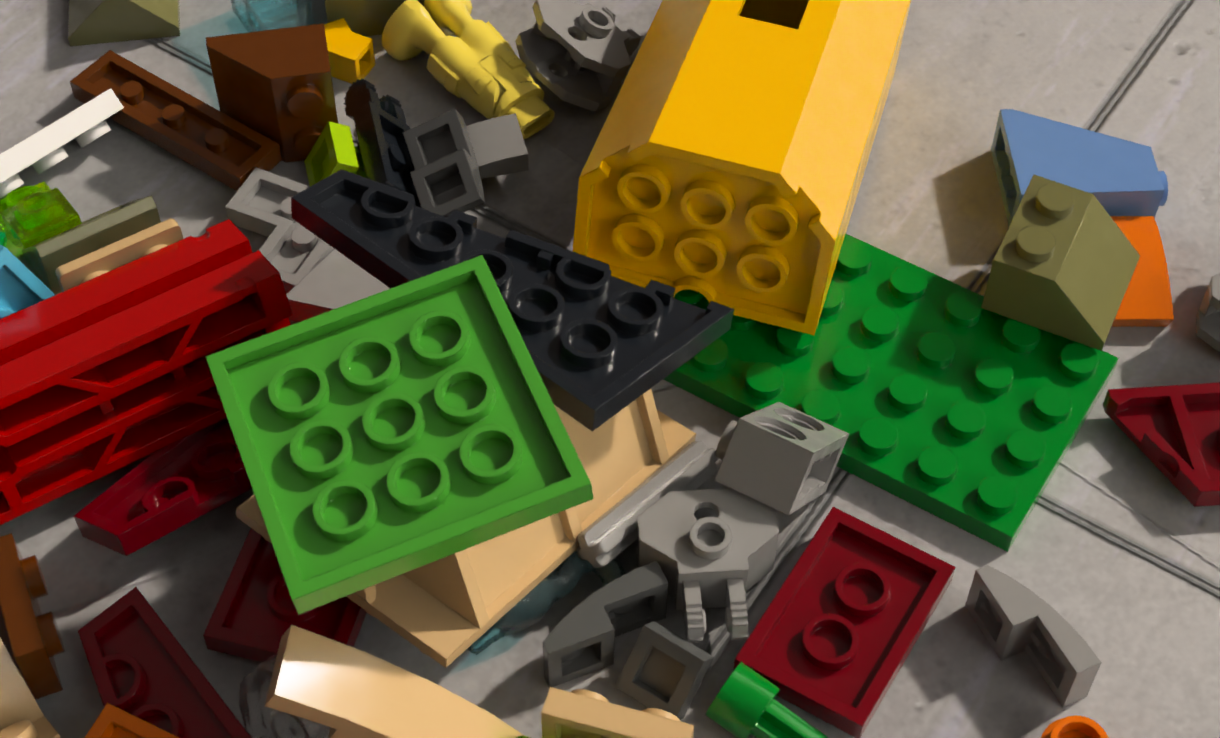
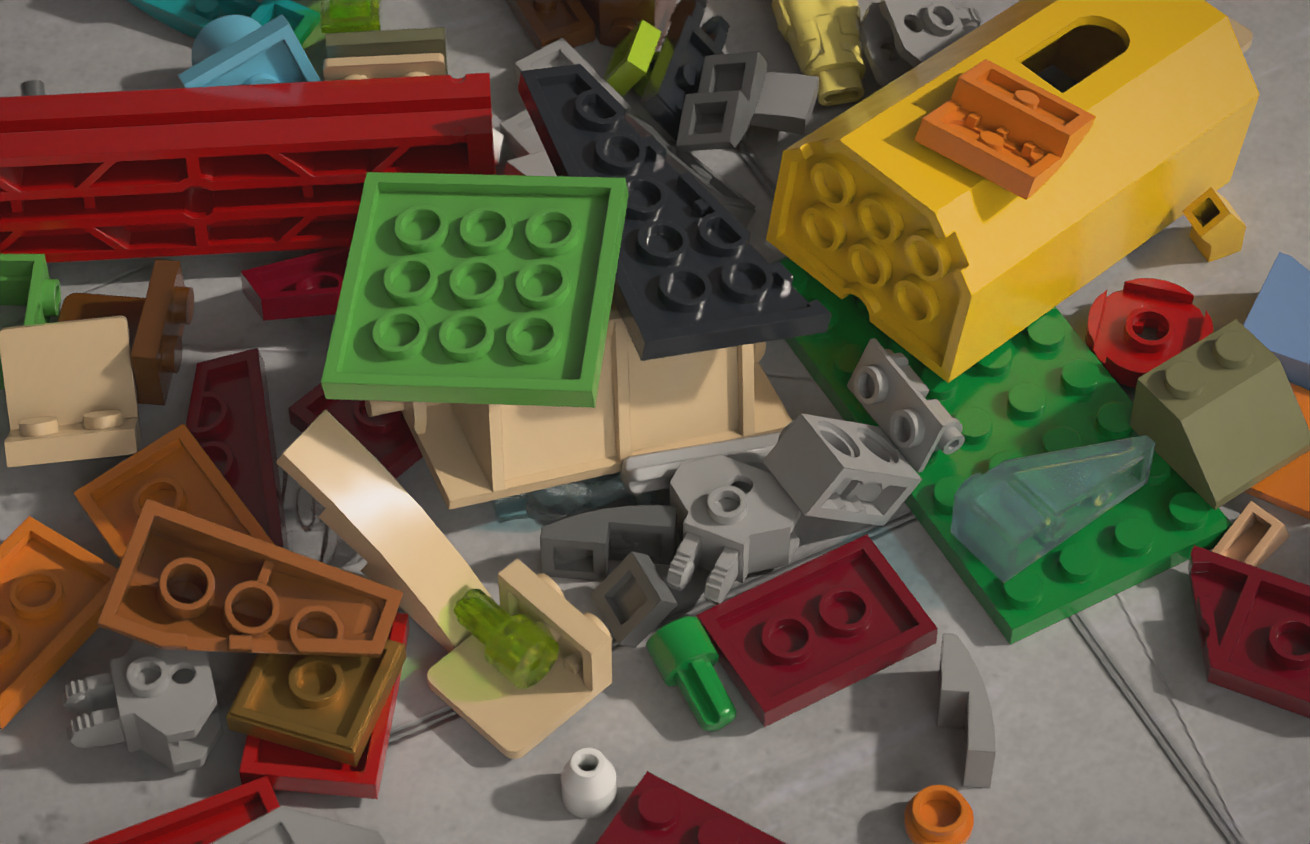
camera: 30 degrees right, 0 degrees up
none -> light grey hinge [847,338,965,473]
none -> orange slope [914,59,1096,200]
none -> clear light blue slope [951,435,1156,583]
none -> red plate [1085,278,1213,388]
none -> yellow piece [1182,187,1246,263]
none -> light nougat piece [1212,501,1290,567]

